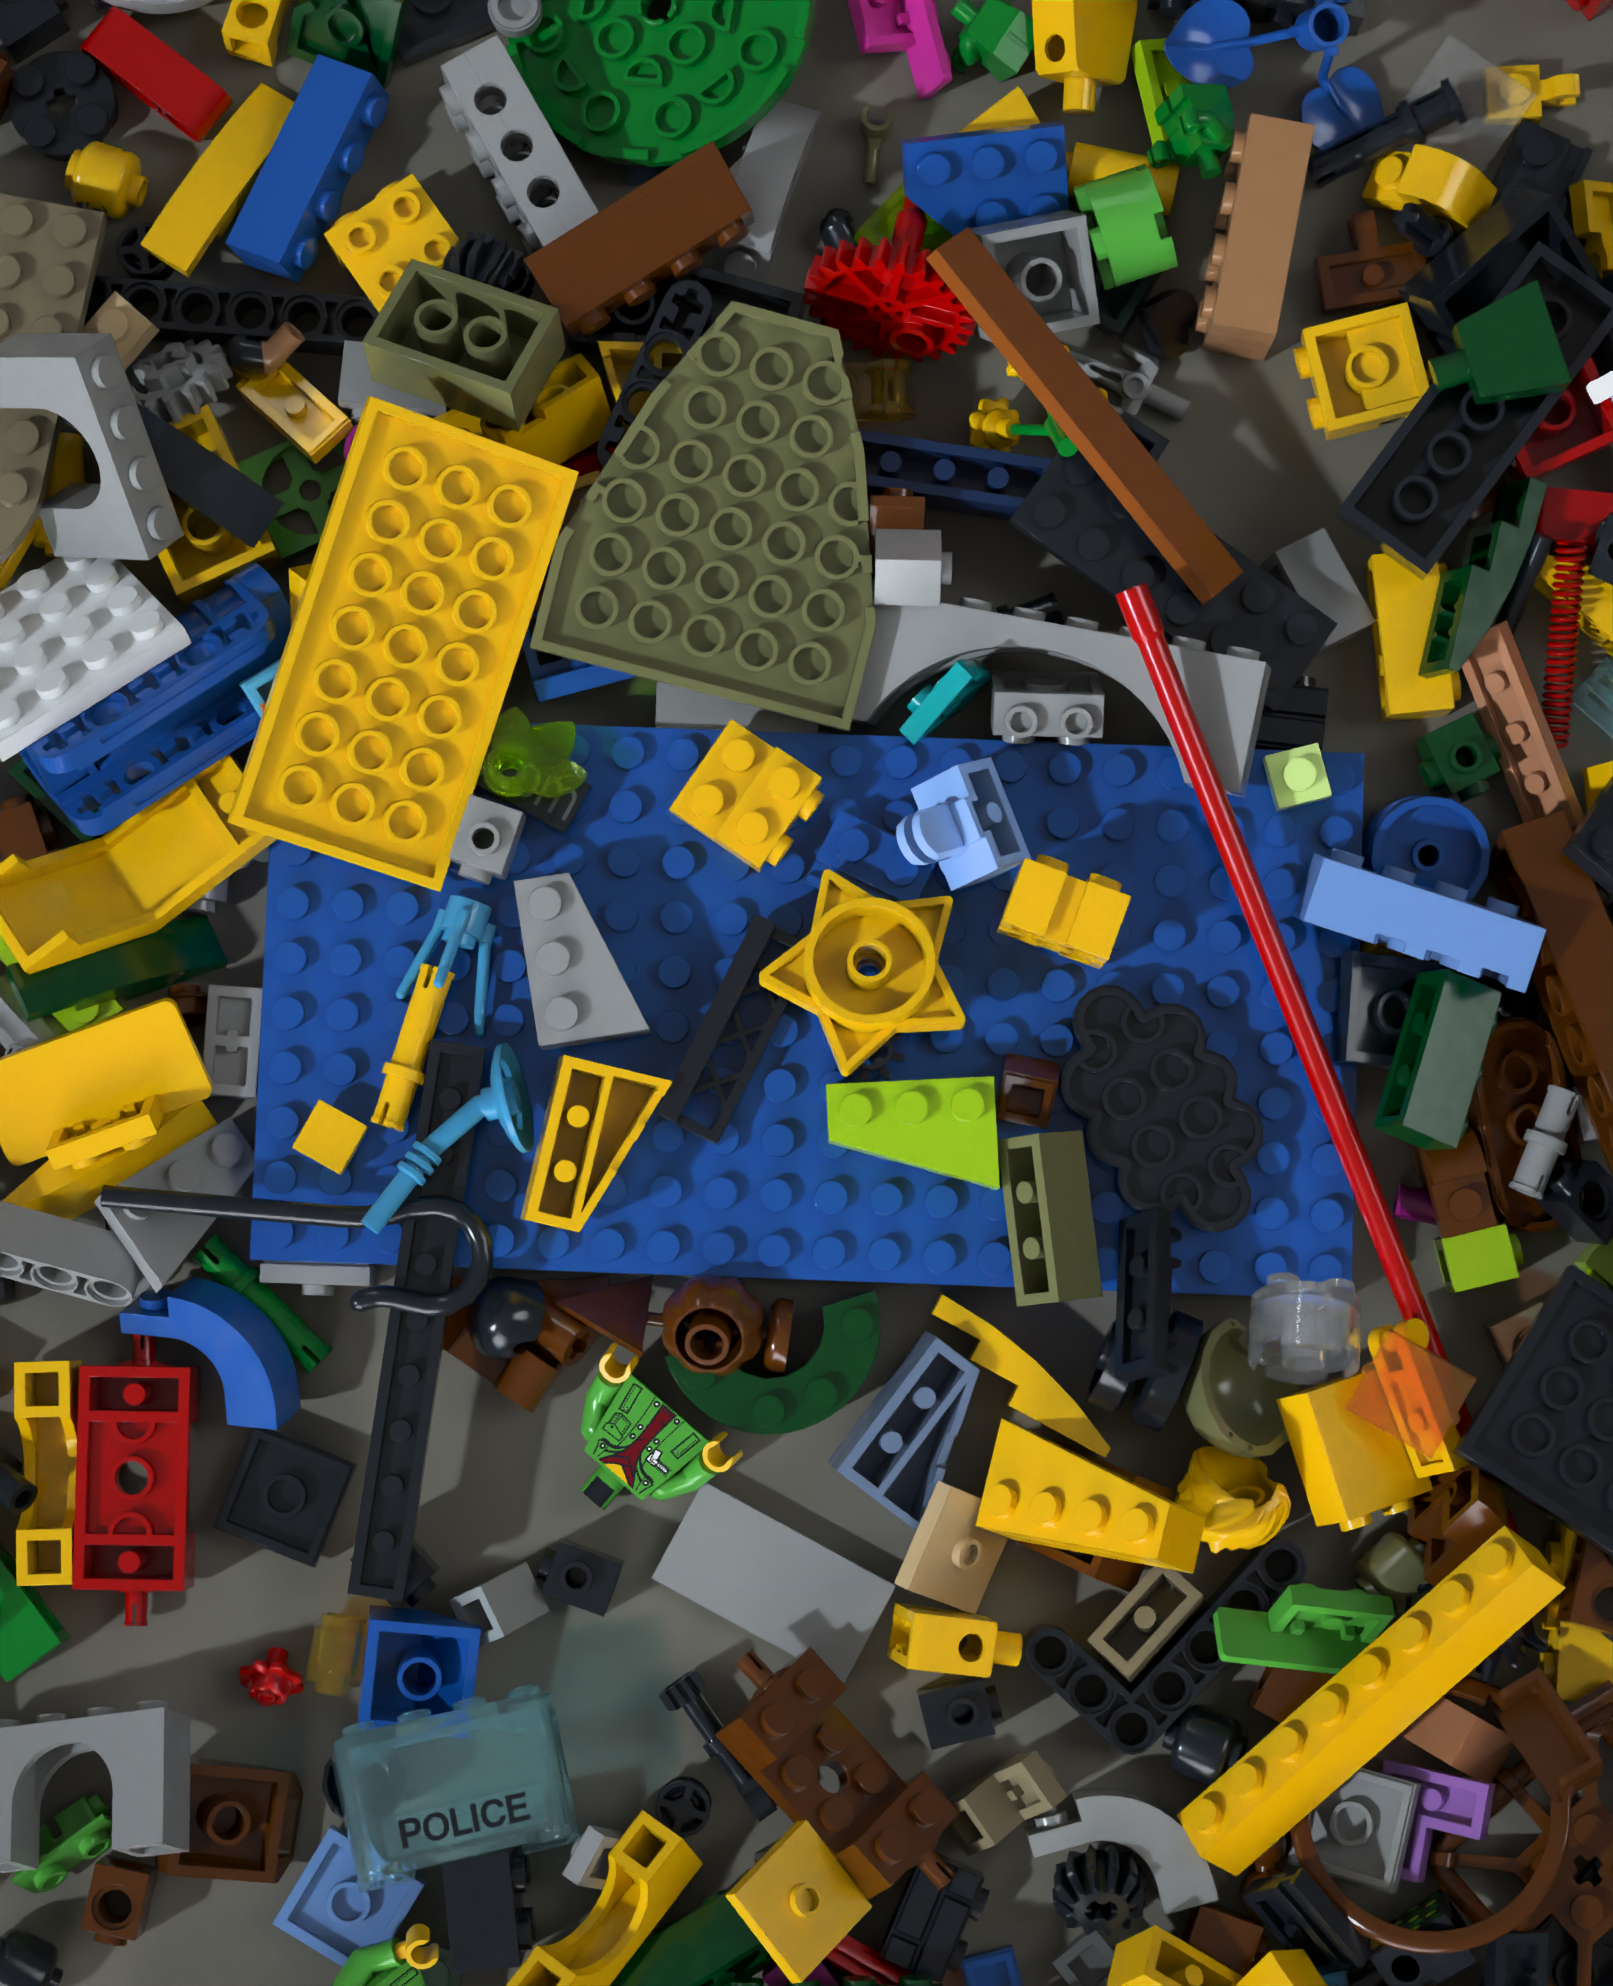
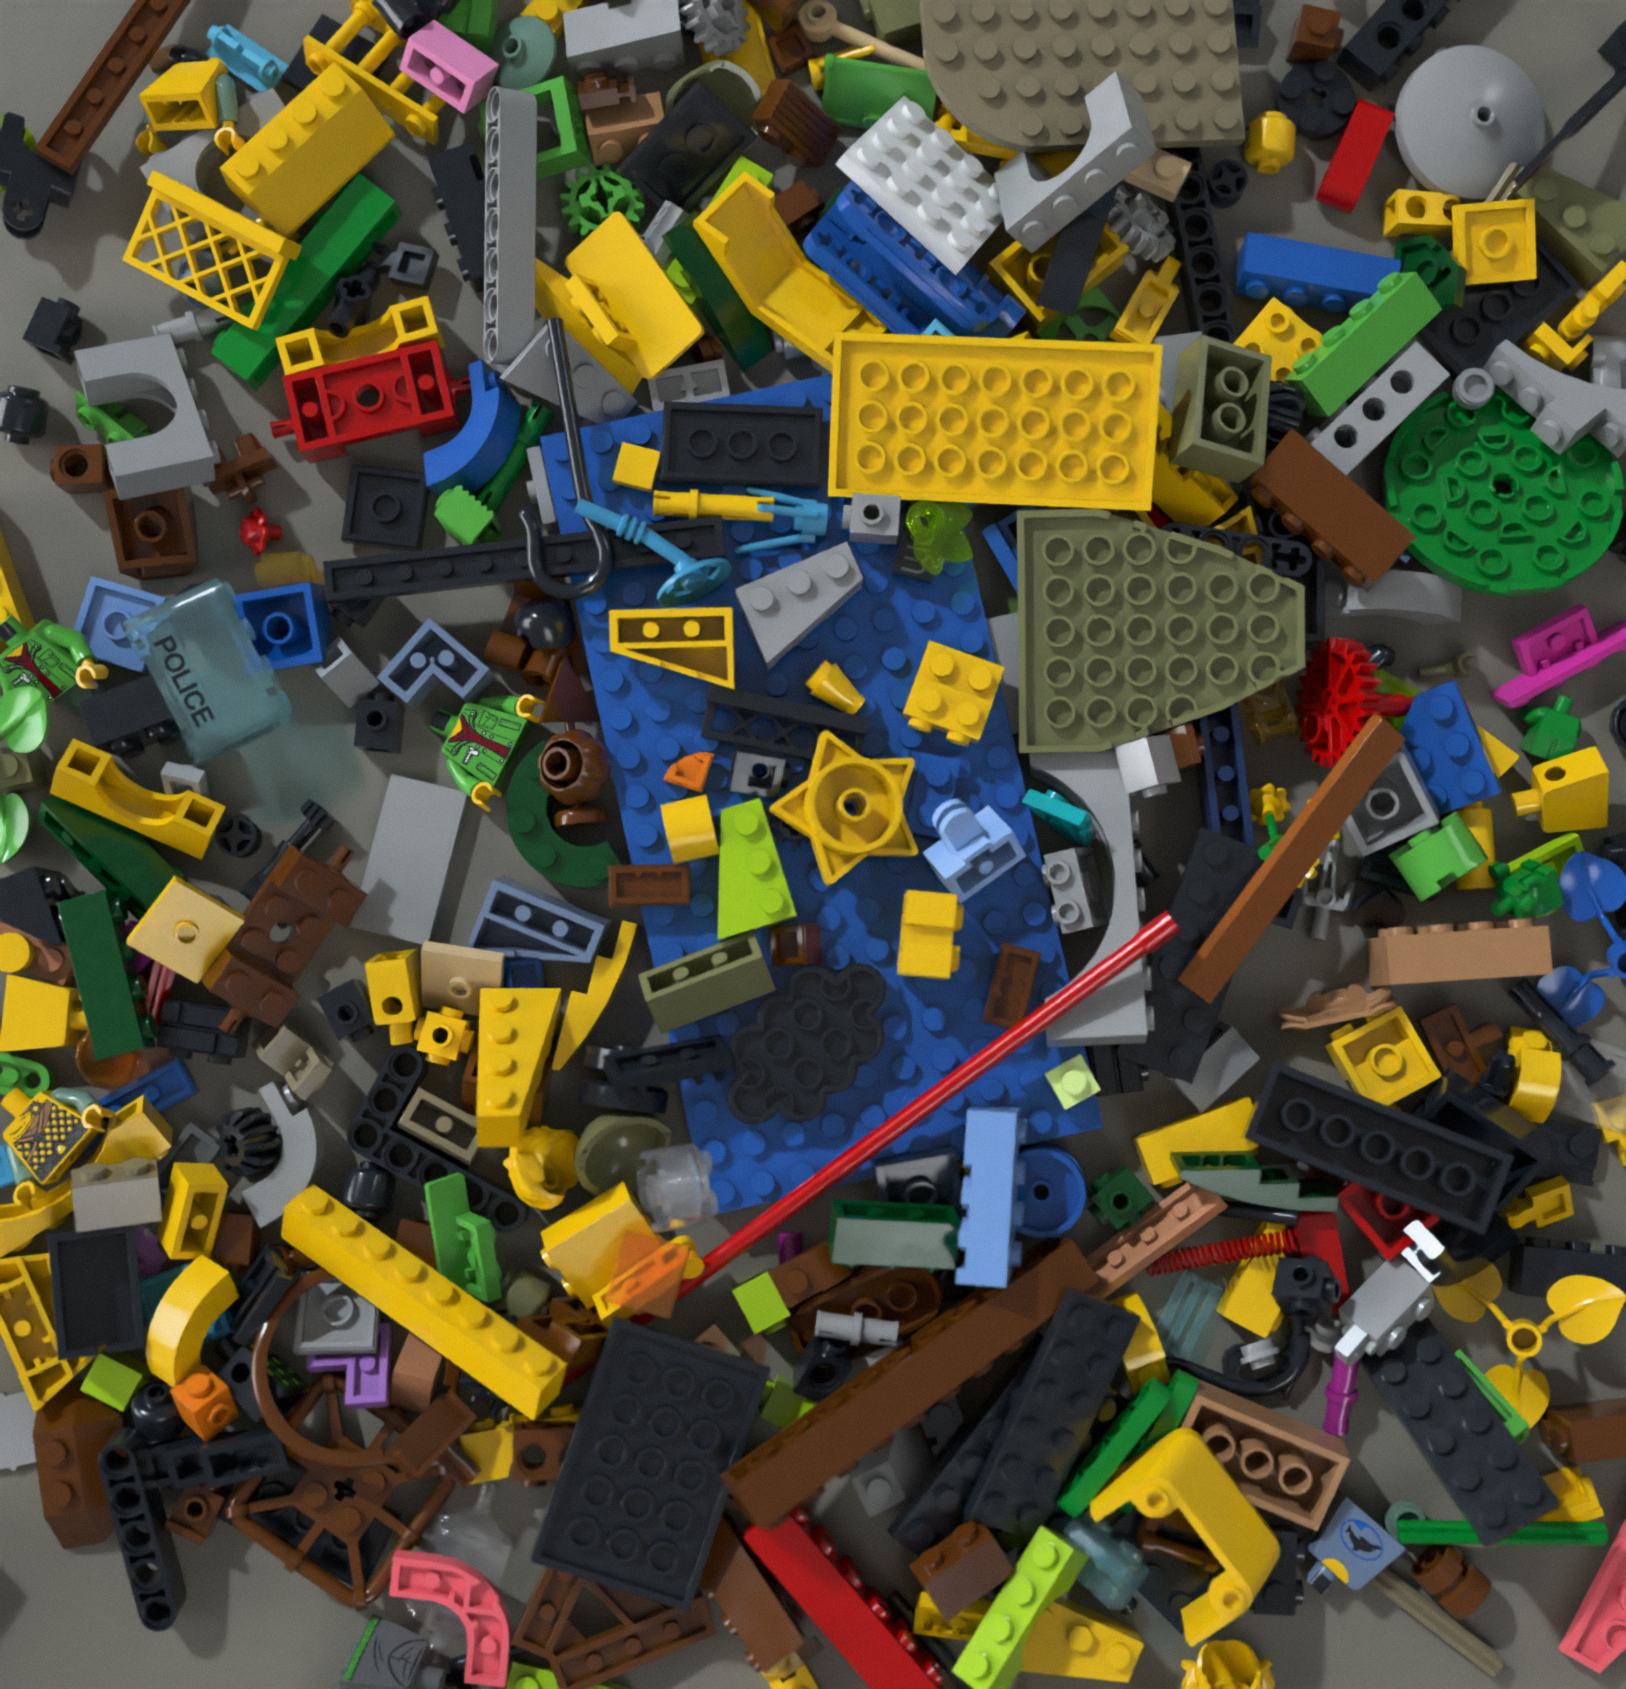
camera: 75 degrees right, 0 degrees up
yellow slope [140,82,294,277] -> none
arm [226,321,305,374] -> none
dark green torso [1428,281,1571,405] -> none
none -> reddish brown hips [202,433,278,504]
none -> sand blue brick [376,618,496,710]
none -> yellow brick [414,1005,475,1066]
none -> bright green brick [434,485,504,545]
none -> blue tile [504,957,547,988]
none -> reddish brown plate [608,864,691,907]
none -> black tile [660,401,823,489]
none -> yellow piece [661,794,720,864]
none -> orange tile [663,752,715,794]
none -> black brick [727,743,790,799]
none -> yellow cone [805,660,866,715]
none -> reddish brown plate [981,943,1042,1029]
none -> medium nougat piece [1278,984,1398,1032]
none -> bright green brick [1283,272,1442,417]

